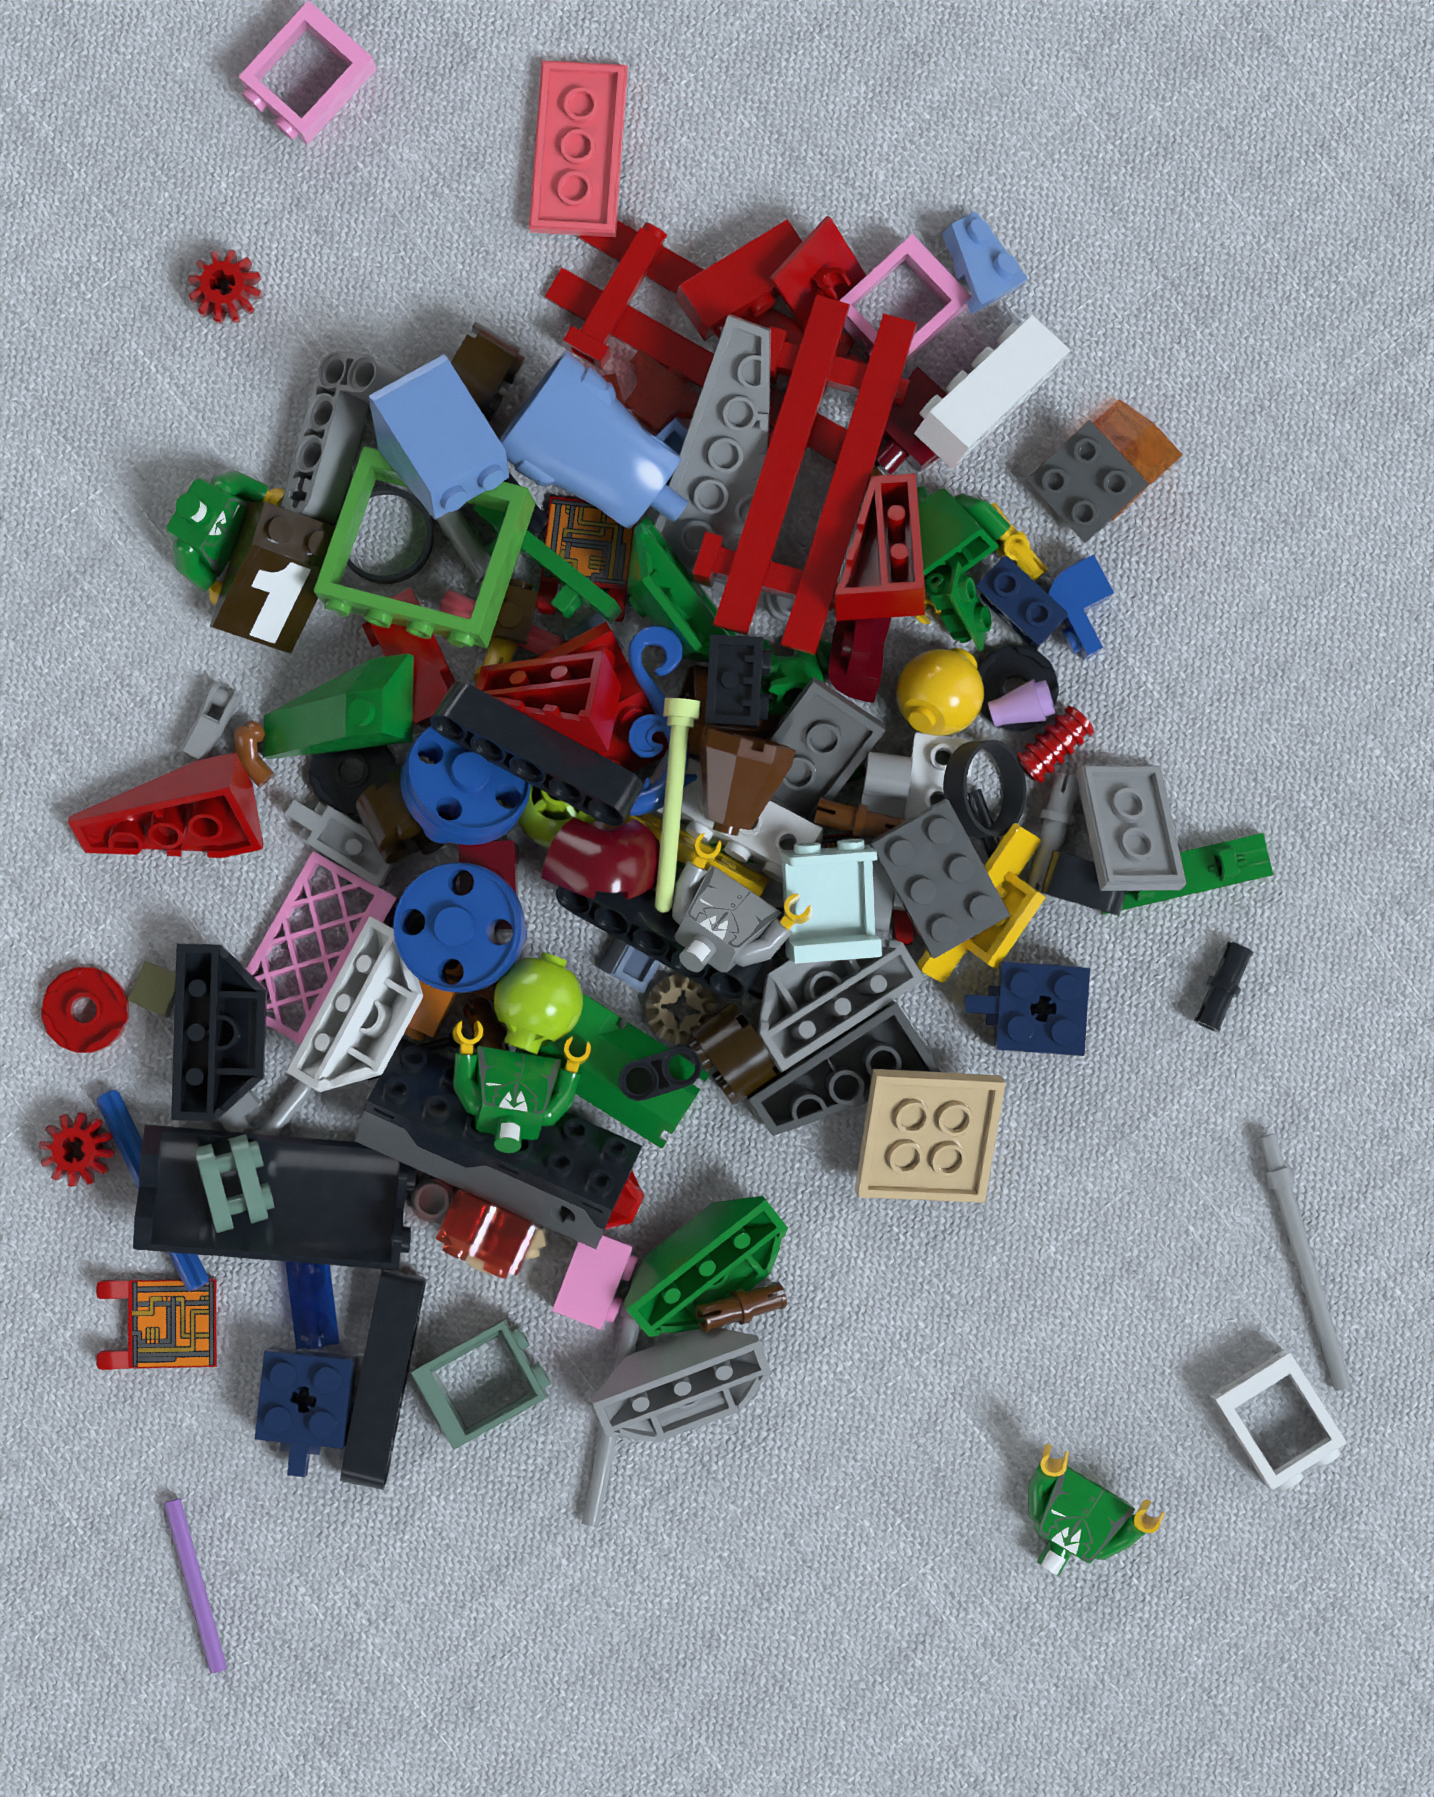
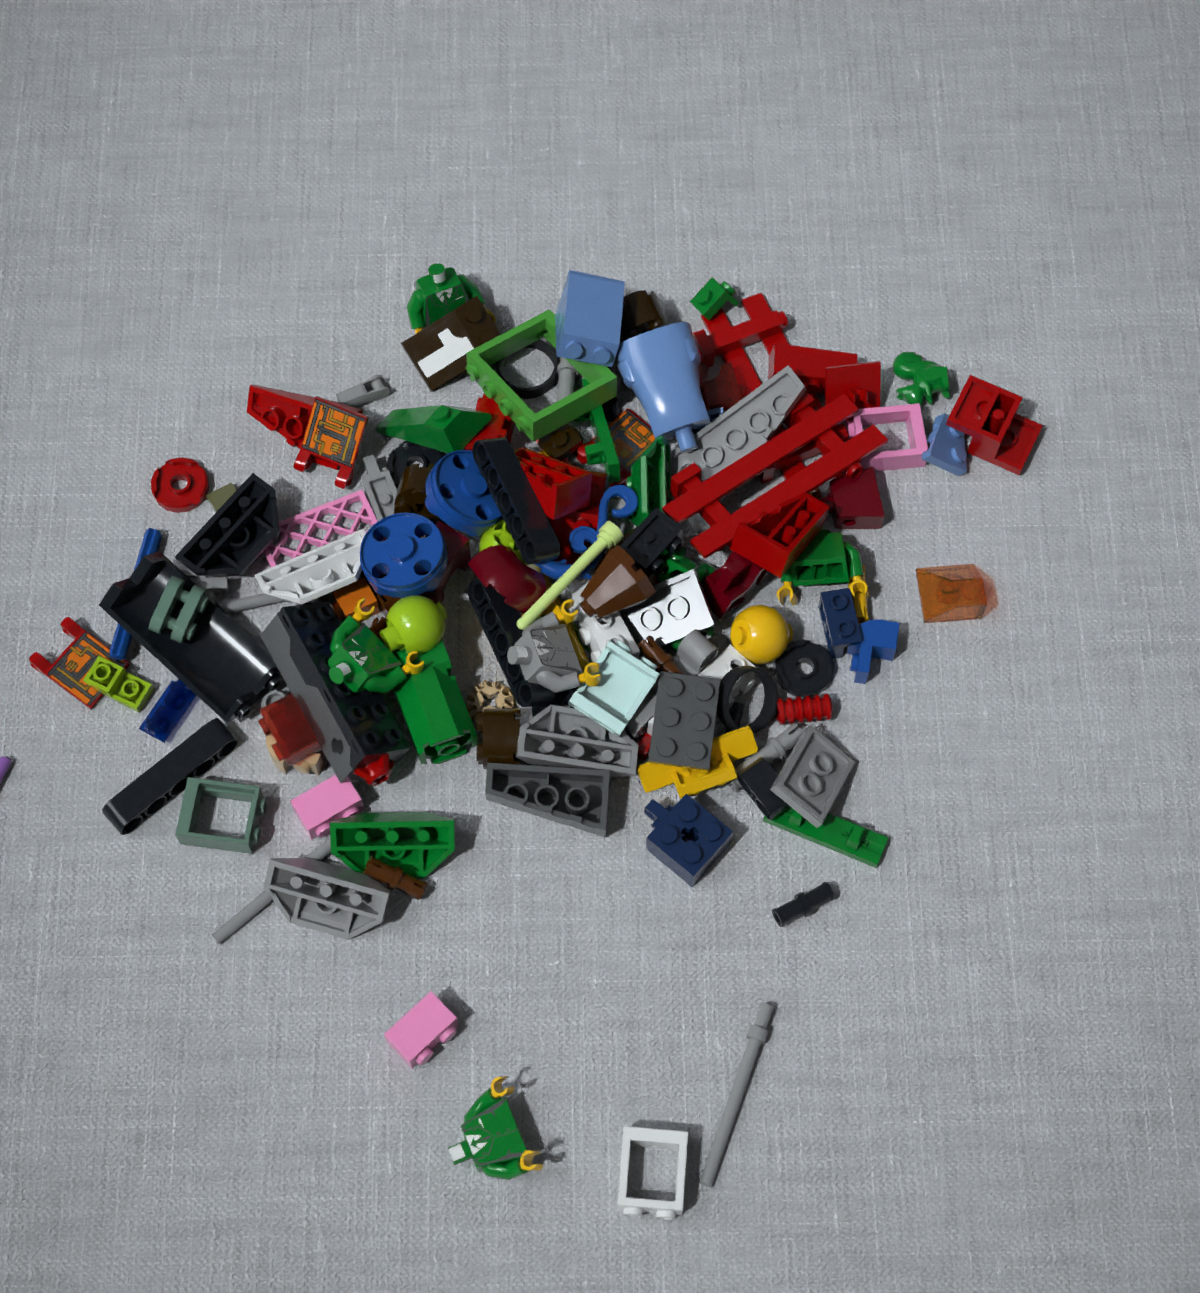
camera: 30 degrees right, 20 degrees down
red gear [39,1112,115,1187] -> none
red gear [188,250,262,324] -> none
dark orange arm [233,720,275,787] -> none
bright pink window [238,0,377,145] -> none
dark blue hinge [254,1347,358,1477] -> none
light grey beam [283,351,405,525] -> none
coral tile [529,60,628,237] -> none
sand blue slope [598,937,660,993] -> none
black beam [618,1047,702,1101] -> none
tan plate [854,1069,1006,1203] -> none
white brick [914,315,1070,469] -> none
green hinge [925,561,992,651] -> none
lavender cone [988,679,1056,727] -> none
dark grey hinge [1026,420,1149,543] -> none
none -> lime slope [83,655,154,713]
none -> flag [293,396,369,489]
none -> bright pink brick [384,991,458,1068]
none -> green bracket [690,277,740,320]
none -> green animal [892,351,950,406]
none -> red bracket [946,375,1043,475]

